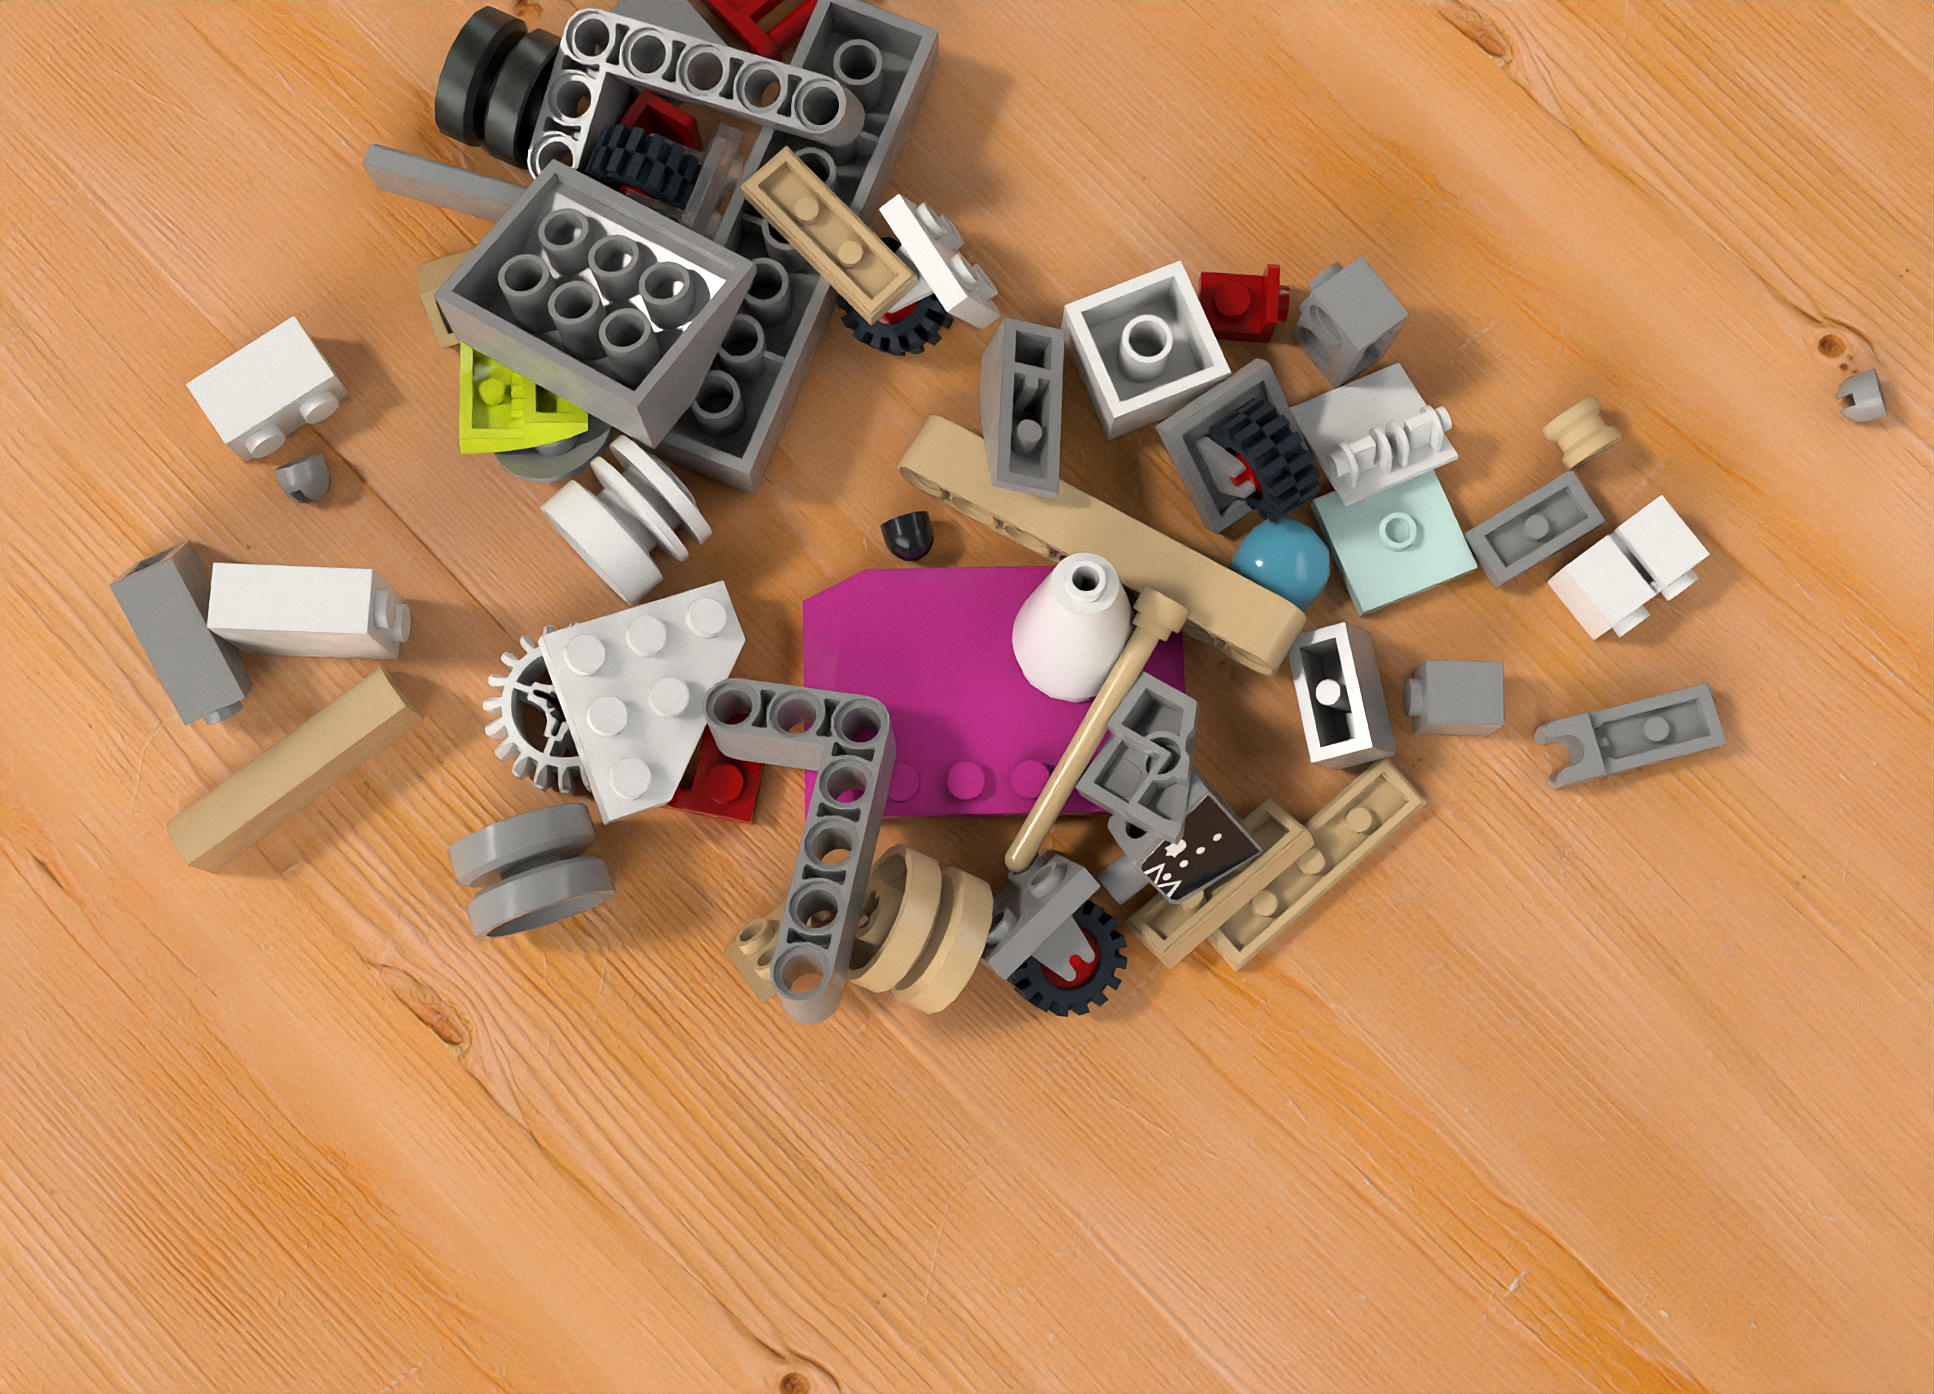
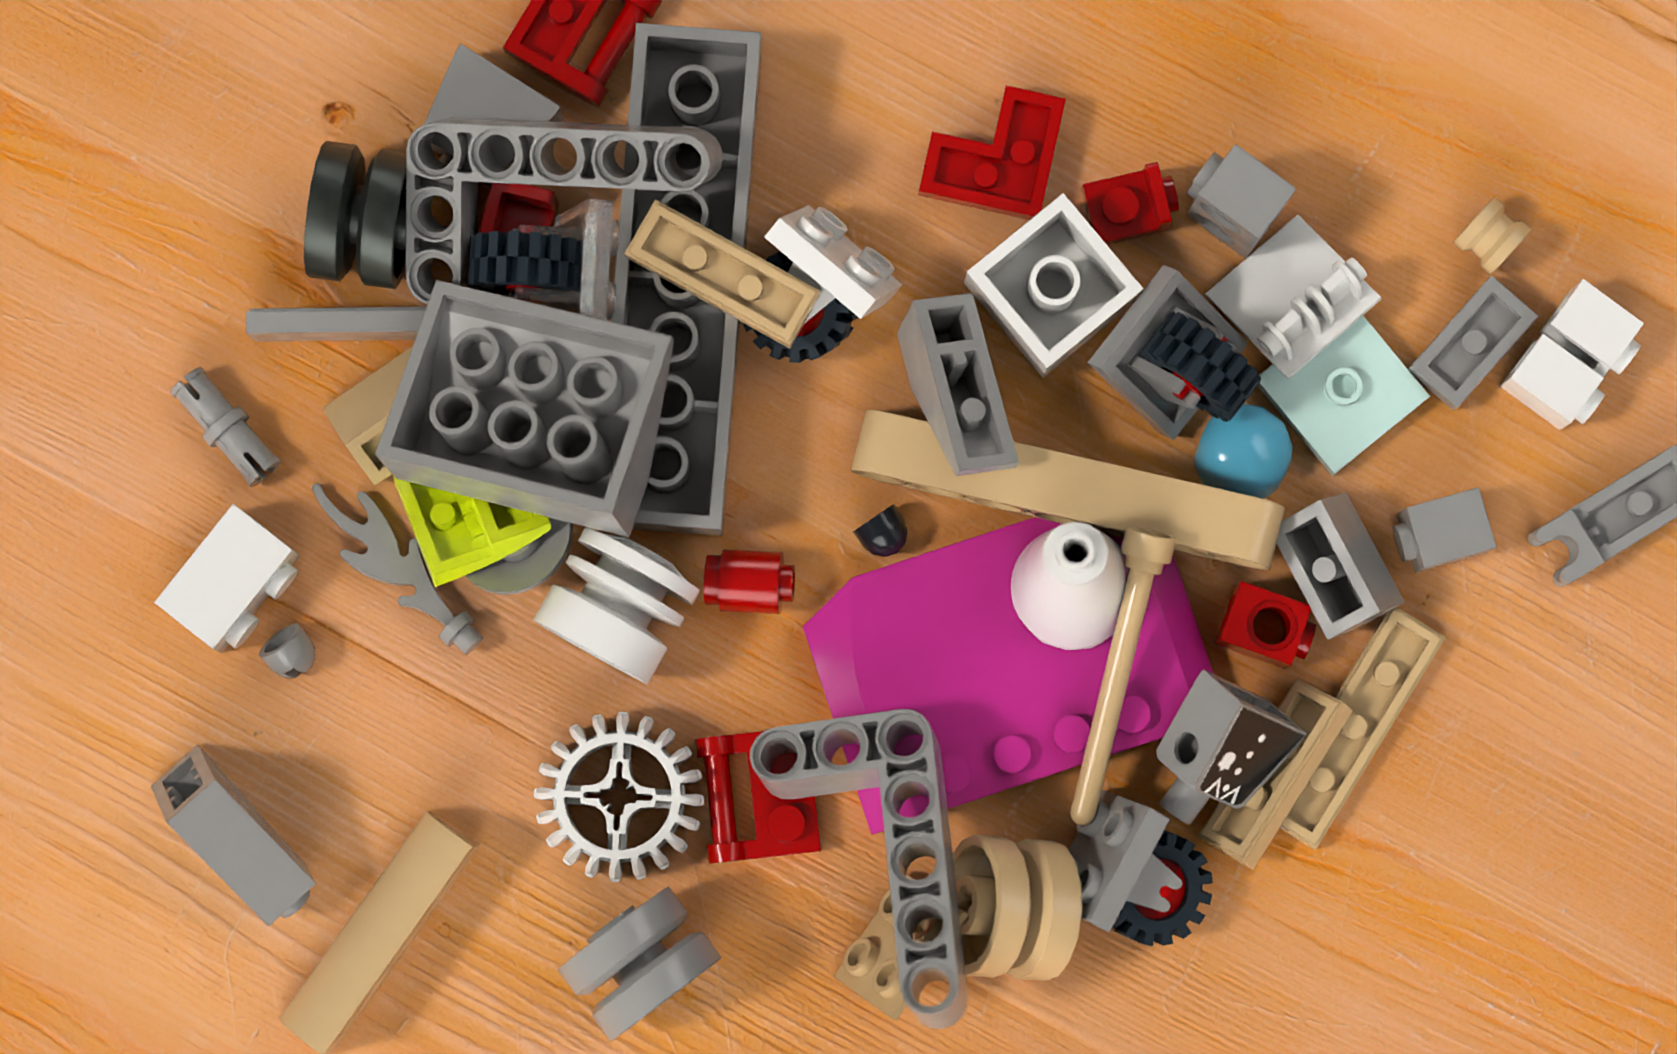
camera: 15 degrees left, 5 degrees up
white brick [207,563,411,660] -> none
white plate [537,581,745,825] -> none
light grey slope [1075,671,1200,845] -> none
none -> light grey pin [170,367,281,487]
none -> light grey piece [312,483,483,655]
none -> red brick [704,549,795,614]
none -> red plate [918,85,1066,220]
none -> red brick [1214,581,1317,669]

